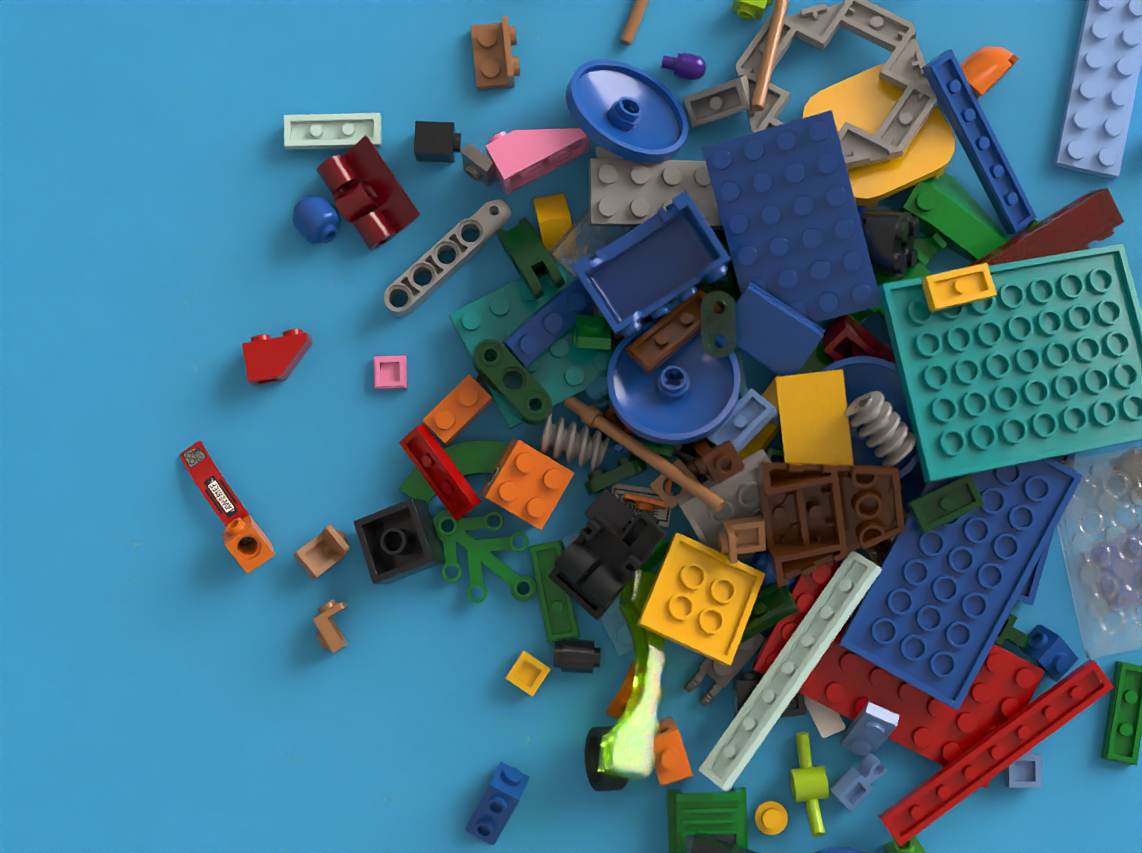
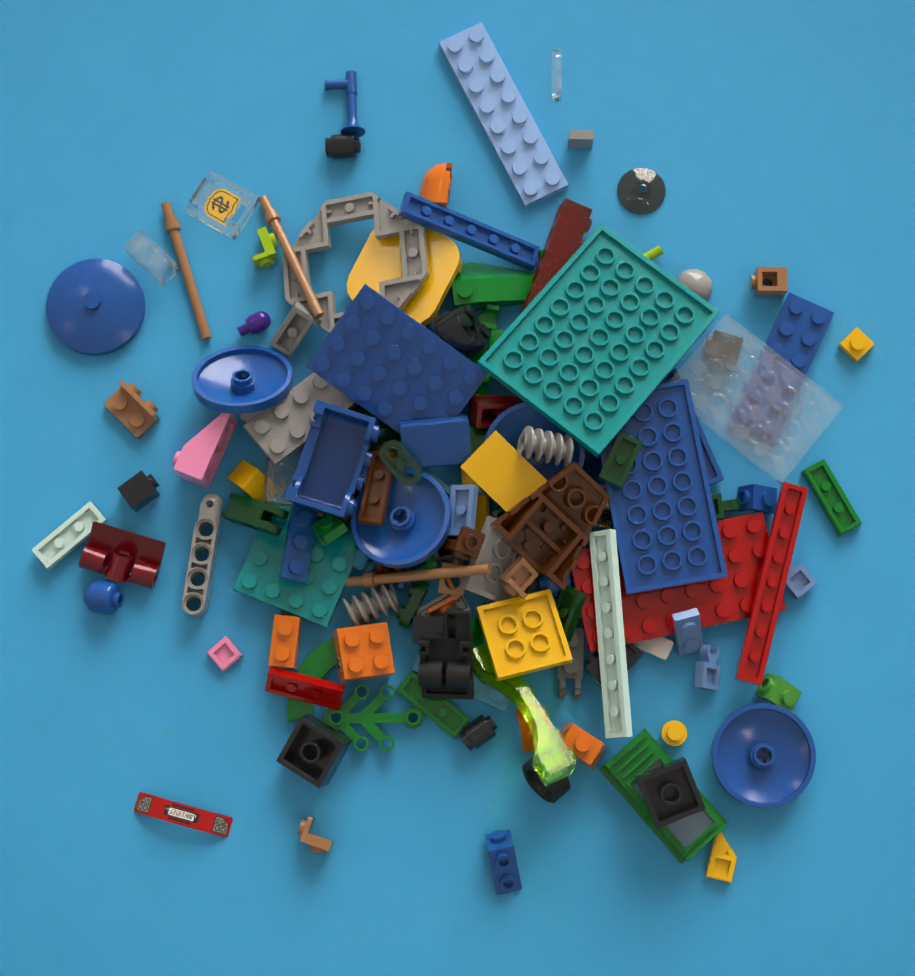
camera: 30 degrees left, 5 degrees down
orange brick [222,514,275,574] -> none
red slope [242,329,313,386] -> none
medium nougat bracket [293,524,350,581] -> none
flat silver plate [461,143,496,188] -> none
dark green piece [472,339,552,425] -> none
yellow plate [505,650,551,697] -> none
lime piece [789,731,829,837] -> none
yellow plate [921,263,997,312] -> none

